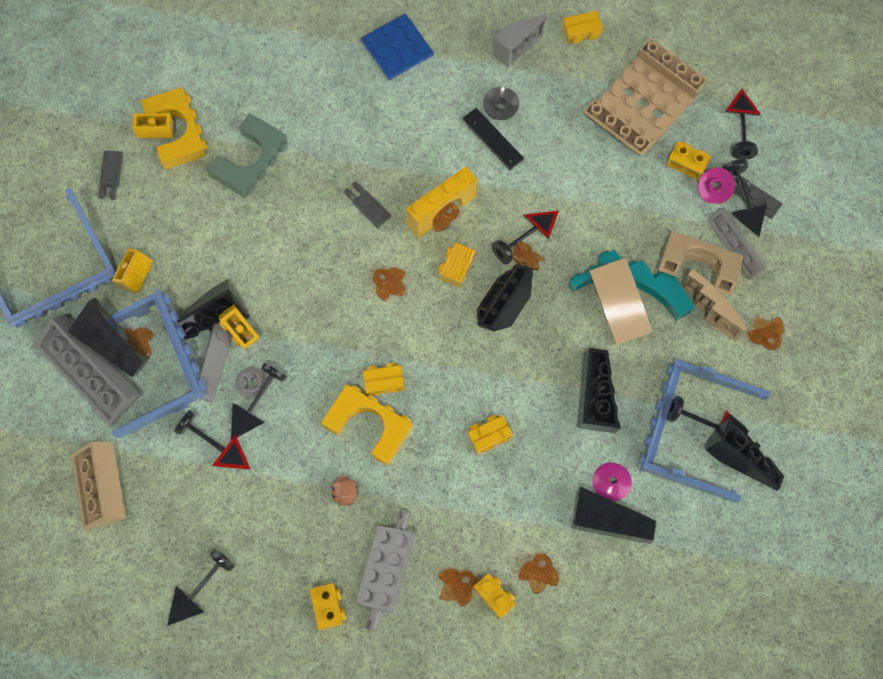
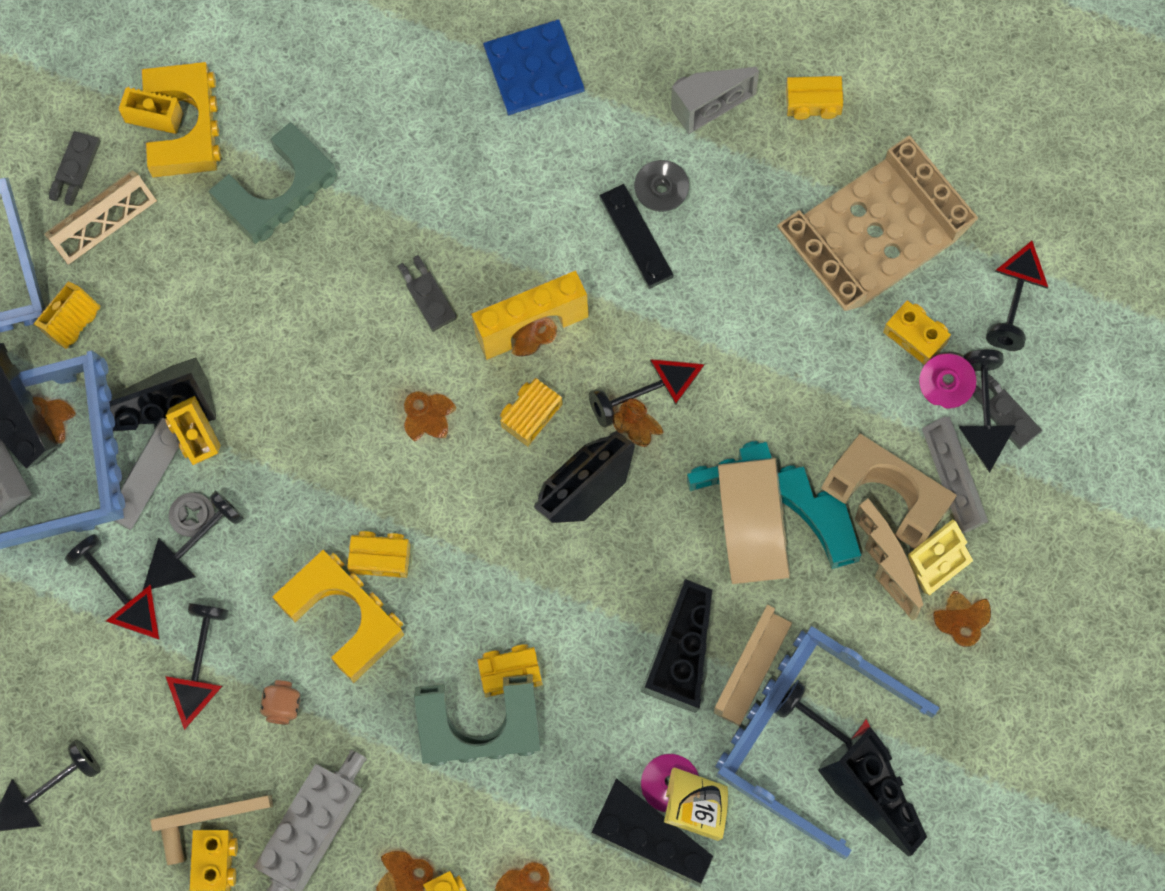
camera: 20 degrees right, 0 degrees up
none -> tan fence [44,170,157,265]
none -> tan piece [150,795,273,865]
none -> black piece [165,603,229,730]
none -> sand green arch [414,674,541,766]
none -> light yellow slope [664,768,728,841]
none -> tan fence [714,605,792,727]
none -> light yellow slope [908,519,973,595]

